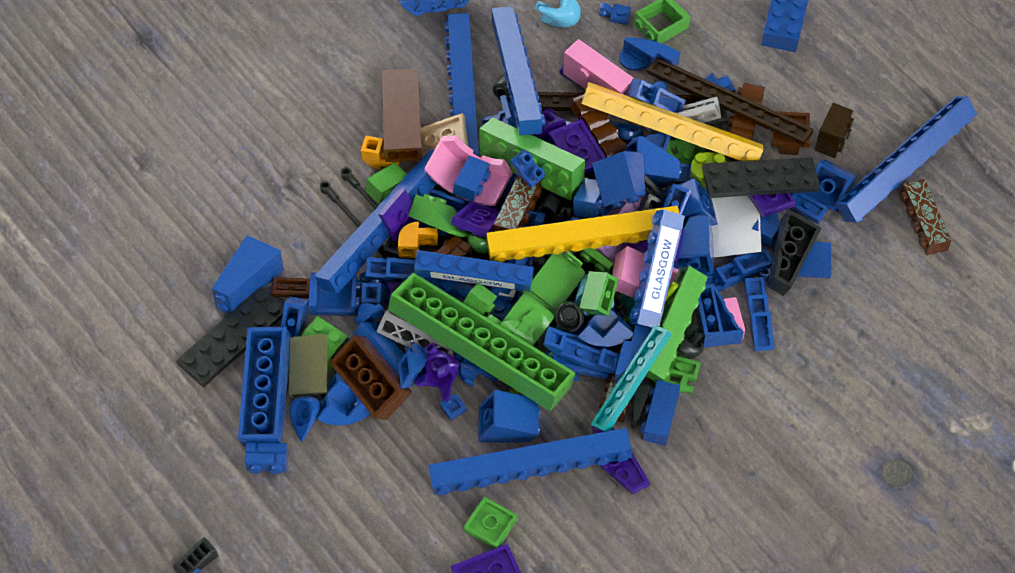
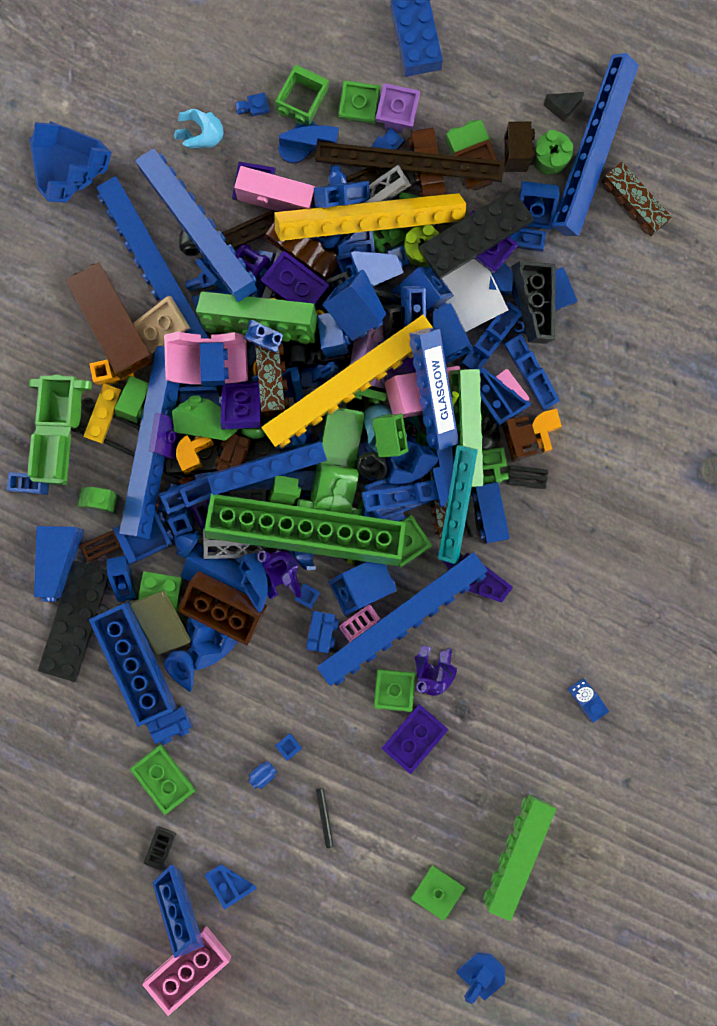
camera: 30 degrees left, 25 degrees up
none -> blue slope [7,472,49,495]
none -> bright green piece [27,375,92,485]
none -> bright green slope [77,487,119,514]
none -> yellow plate [83,383,123,444]
none -> bright green tile [130,744,196,815]
none -> blue brick [248,761,278,789]
none -> blue plate [275,733,302,761]
none -> blue brick [306,611,339,653]
none -> bright green plate [338,80,380,124]
none -> bright pink slope [339,604,381,642]
none -> medium lavender panel [376,83,420,133]
none -> bright green plate [399,514,433,568]
none -> dark purple piece [415,645,457,696]
none -> bright green brick [445,119,490,156]
none -> reddish brown panel [502,416,538,462]
none -> pearl dark grey tile [508,465,548,489]
none -> light orange brick [531,408,562,453]
none -> bright green brick [533,130,573,175]
none -> pearl dark grey slope [543,92,584,122]

